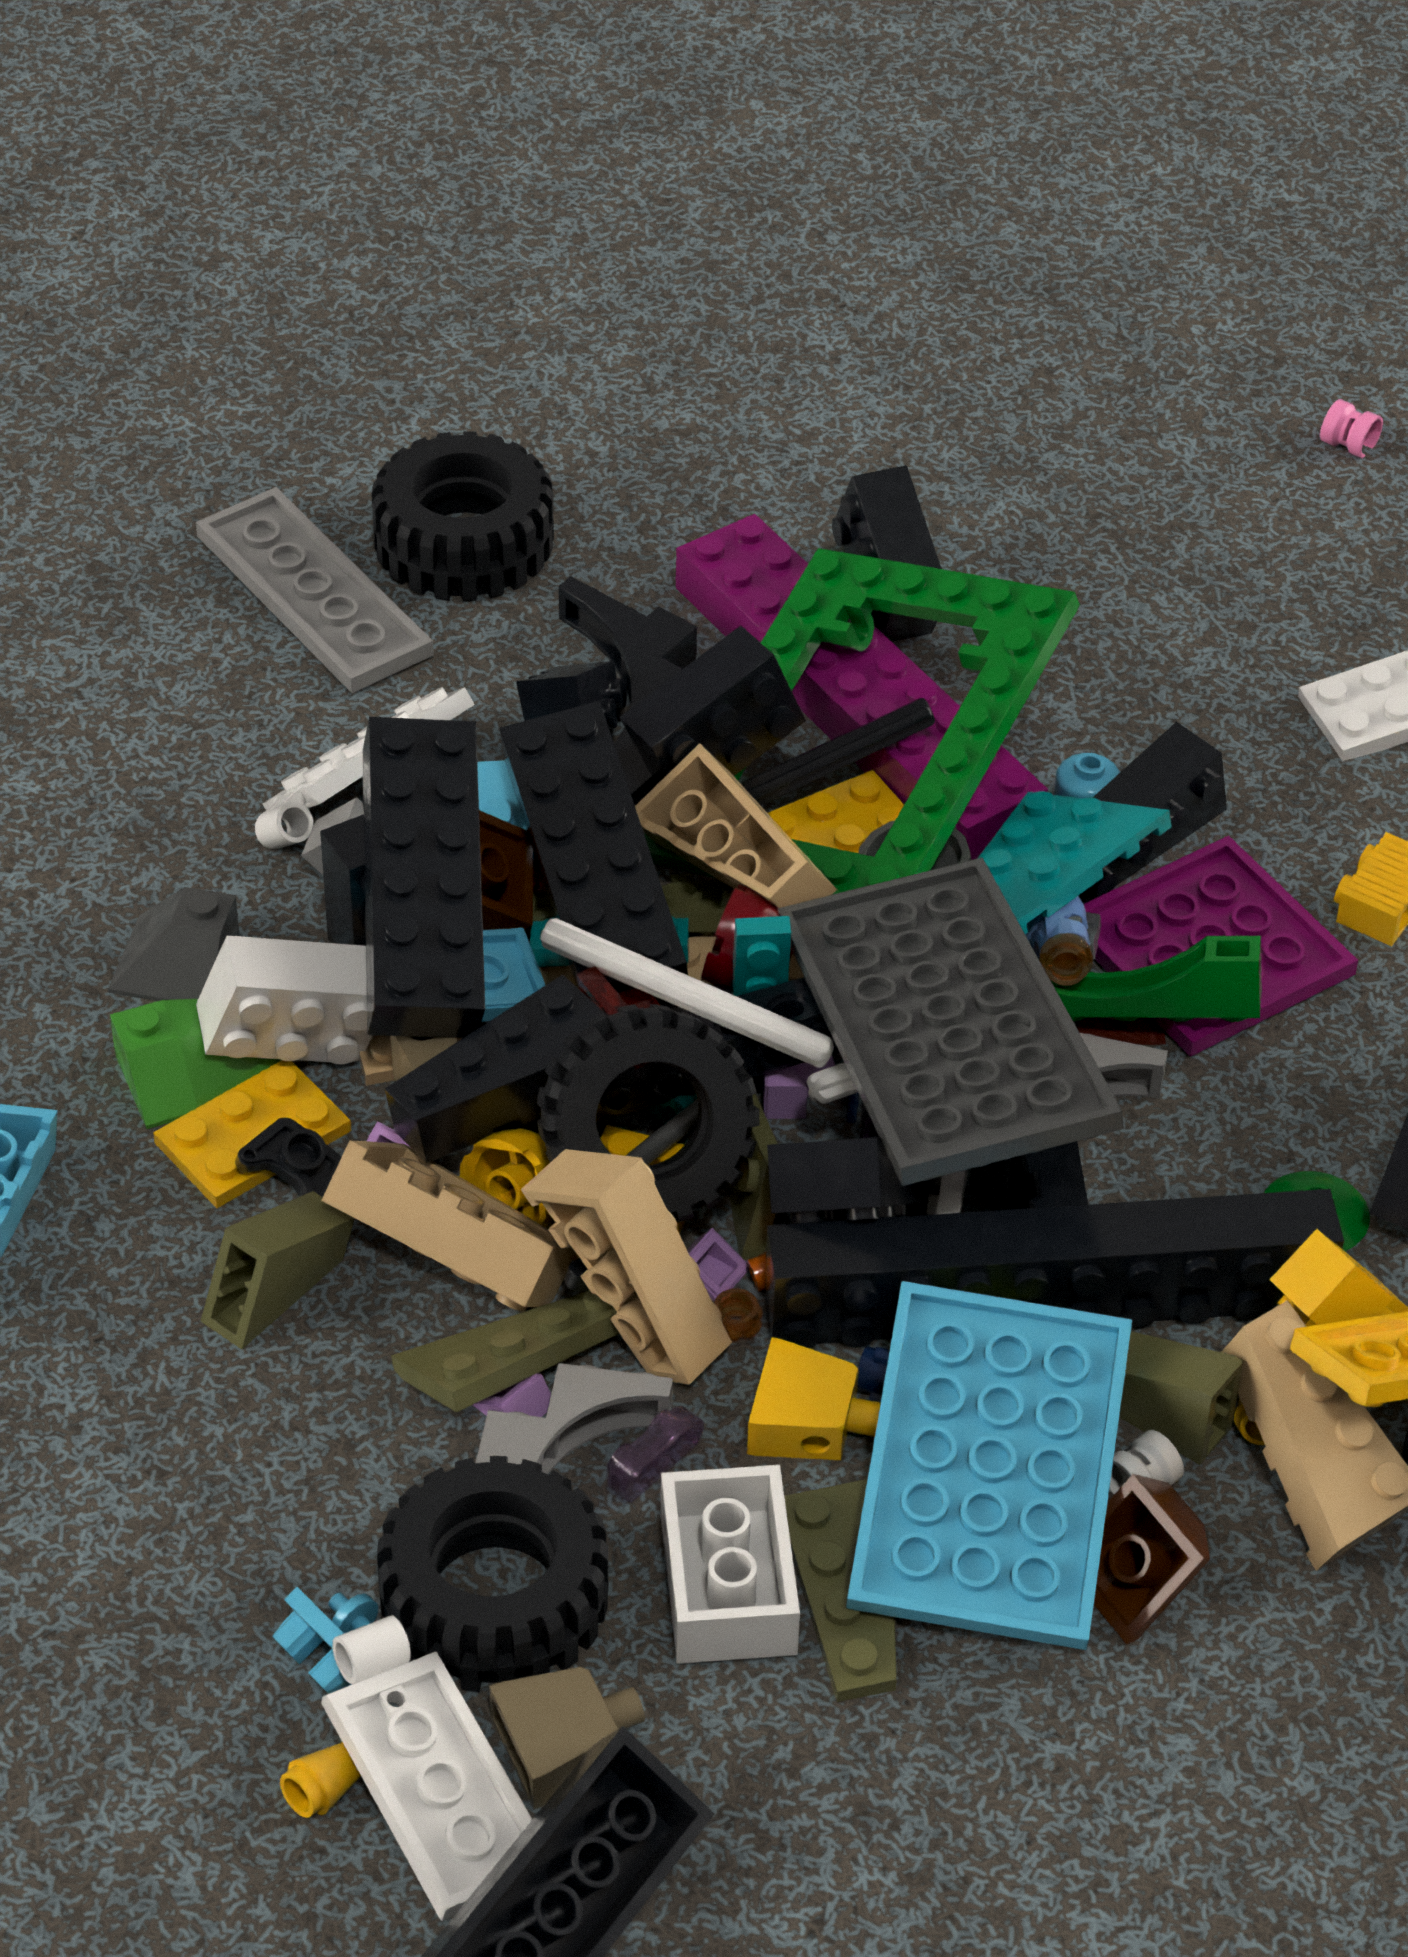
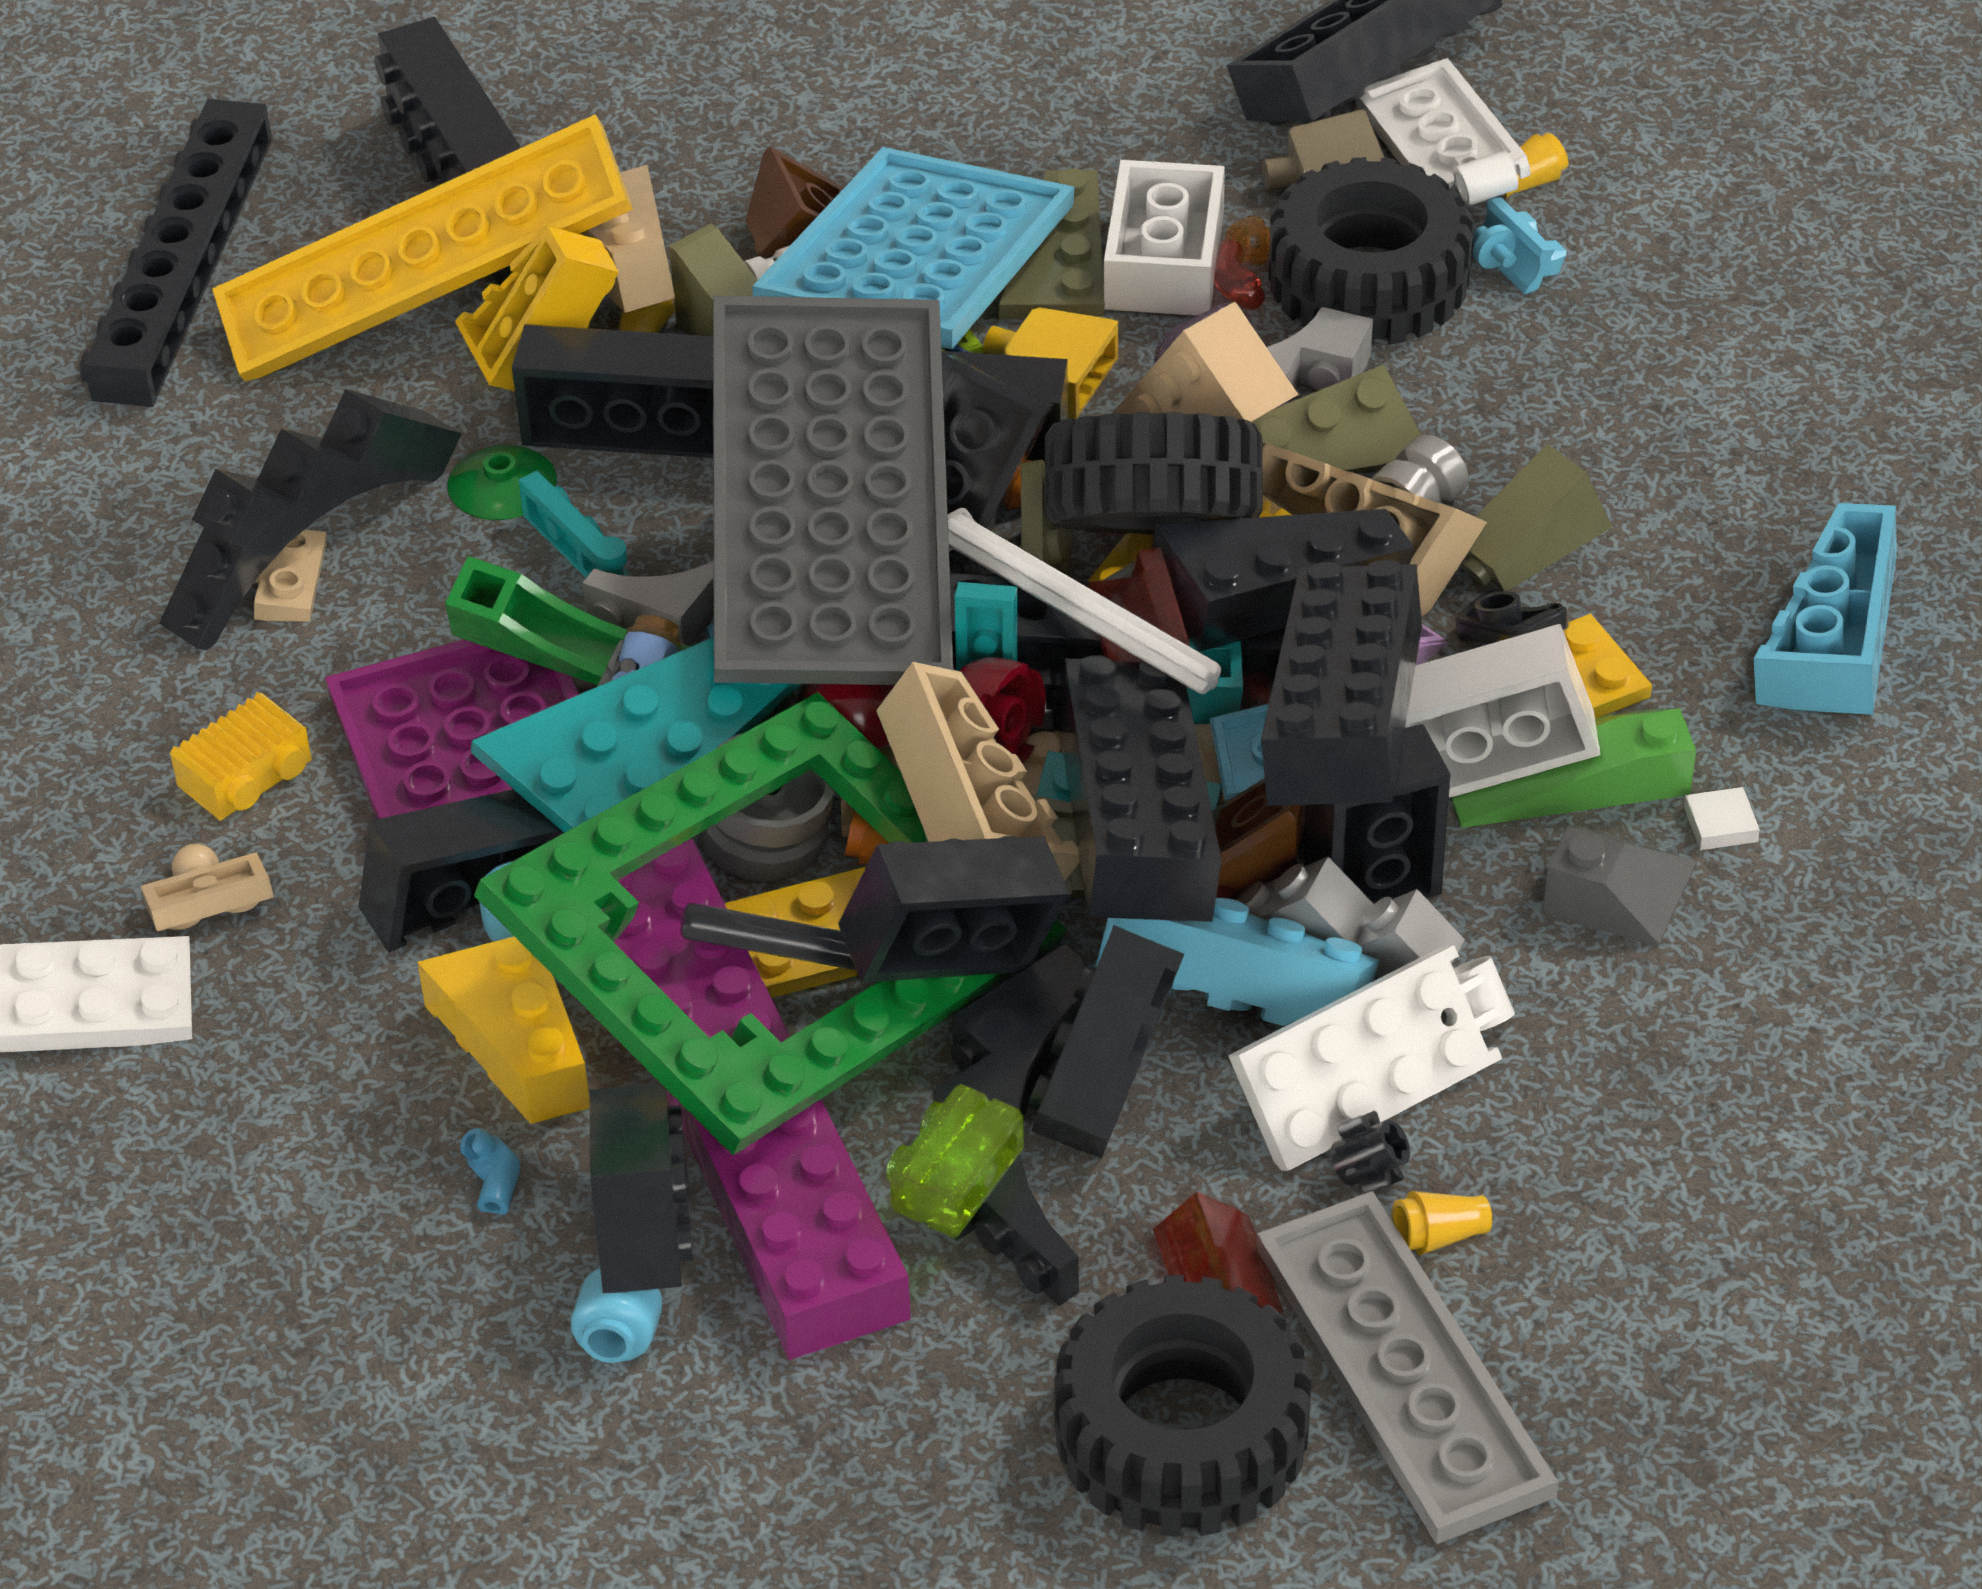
camera: 165 degrees left, 0 degrees up
none -> tan plate [141,843,274,932]
none -> yellow wedge [417,936,590,1124]
none -> teal plate [518,471,629,578]
none -> clear neon green brick [886,1084,1024,1238]
none -> clear red panel [1153,1192,1283,1314]
none -> clear red arm [1214,240,1265,310]
none -> clear orange plate [1225,215,1270,266]
none -> black gear [1330,1111,1410,1194]
none -> light grey wheel [1371,435,1468,505]
none -> yellow cone [1391,1191,1492,1255]
none -> white tile [1684,787,1760,850]

